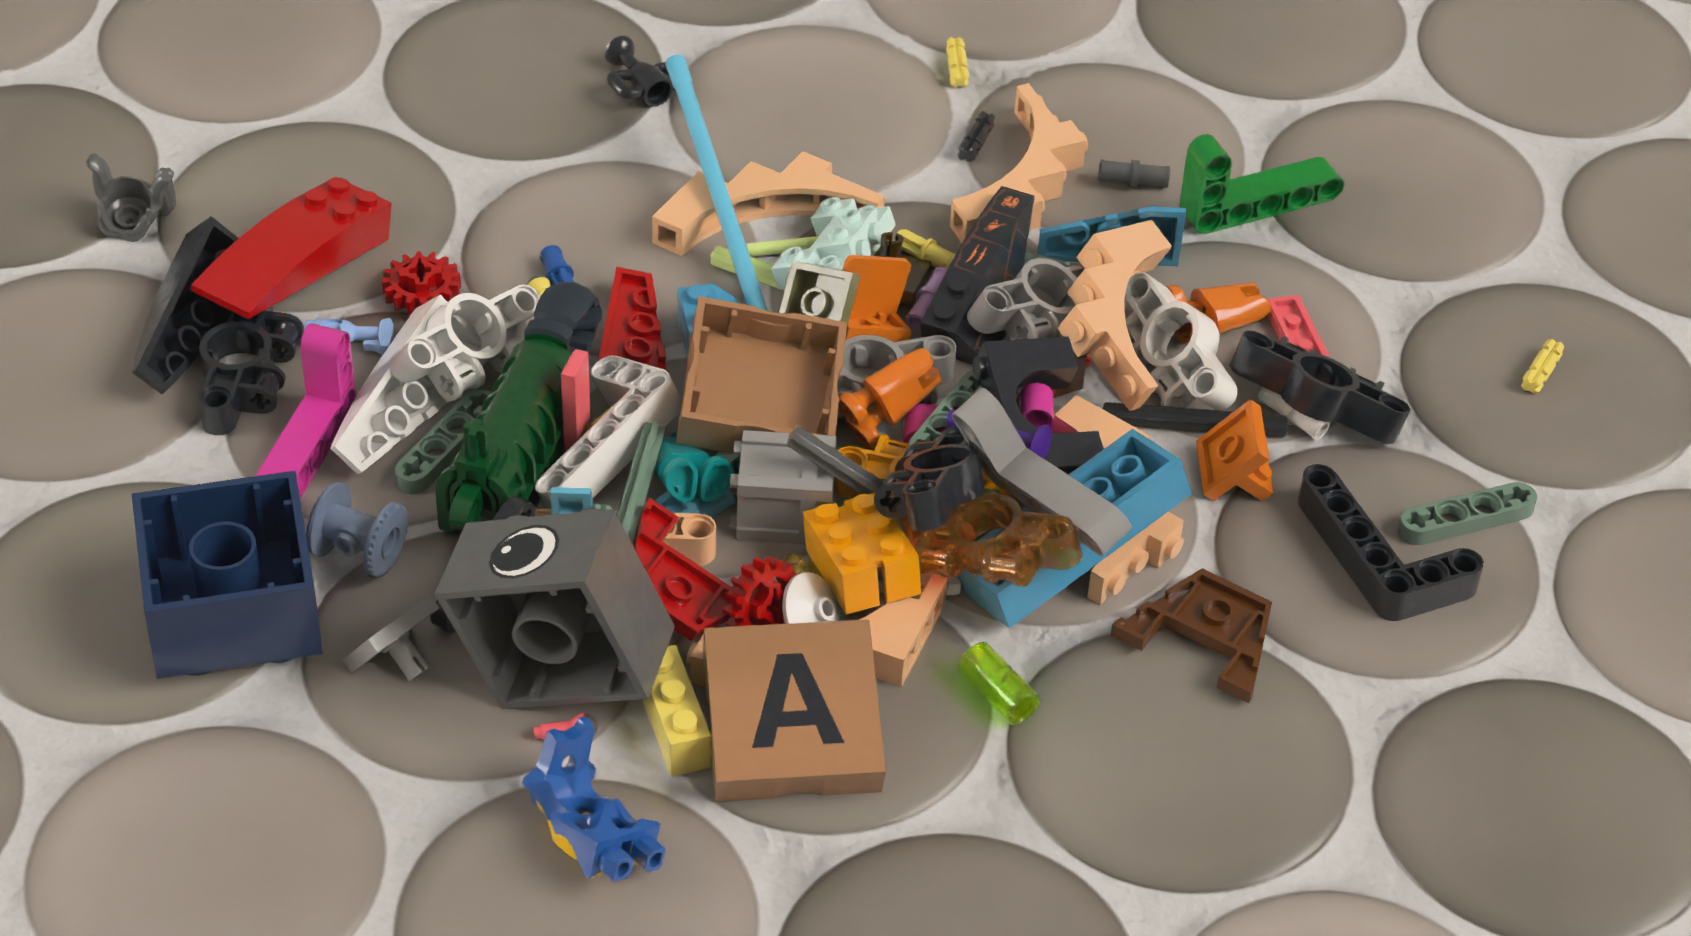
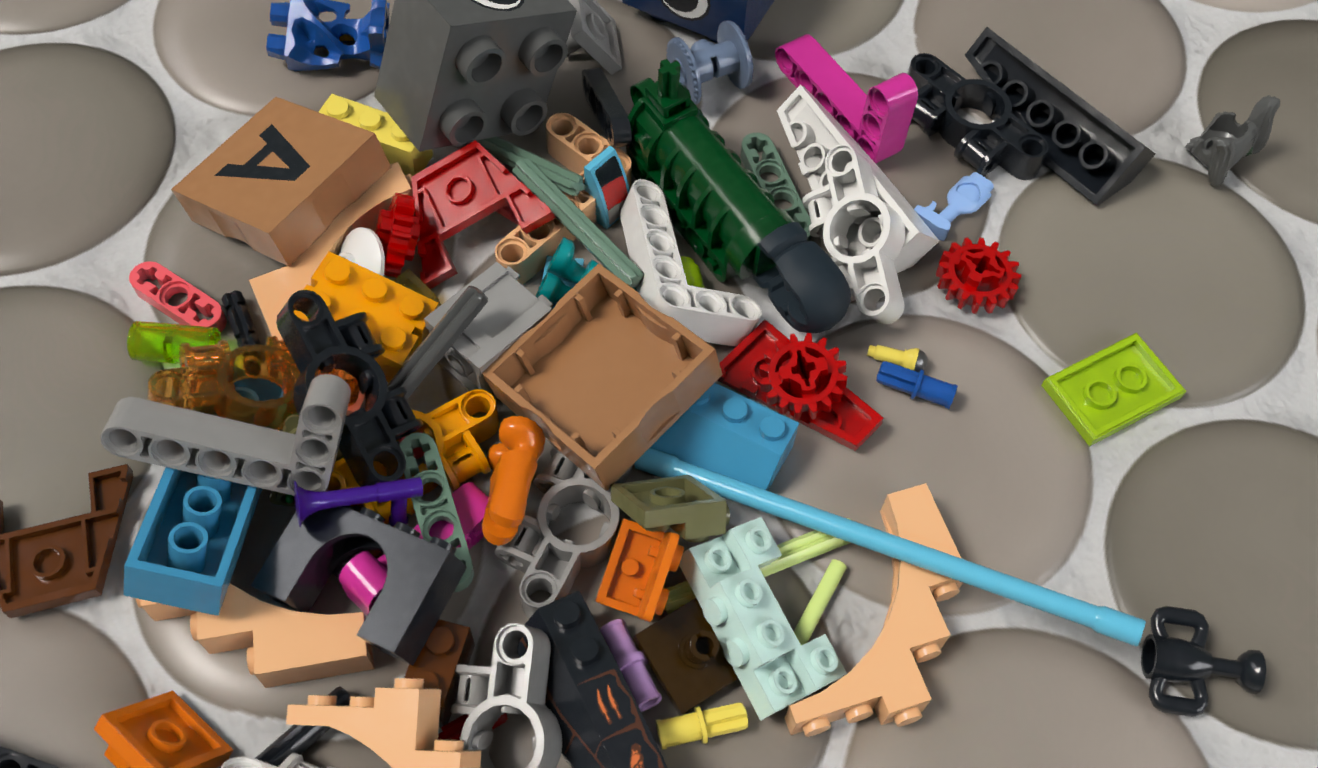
camera: 130 degrees right, 15 degrees up
red slope [191,176,392,319] -> none
coral tile [561,349,591,453] -> none
none -> coral beam [129,261,227,338]
none -> black axle [222,290,264,360]
none -> red gear [759,333,848,420]
none -> lime tile [1041,333,1187,447]

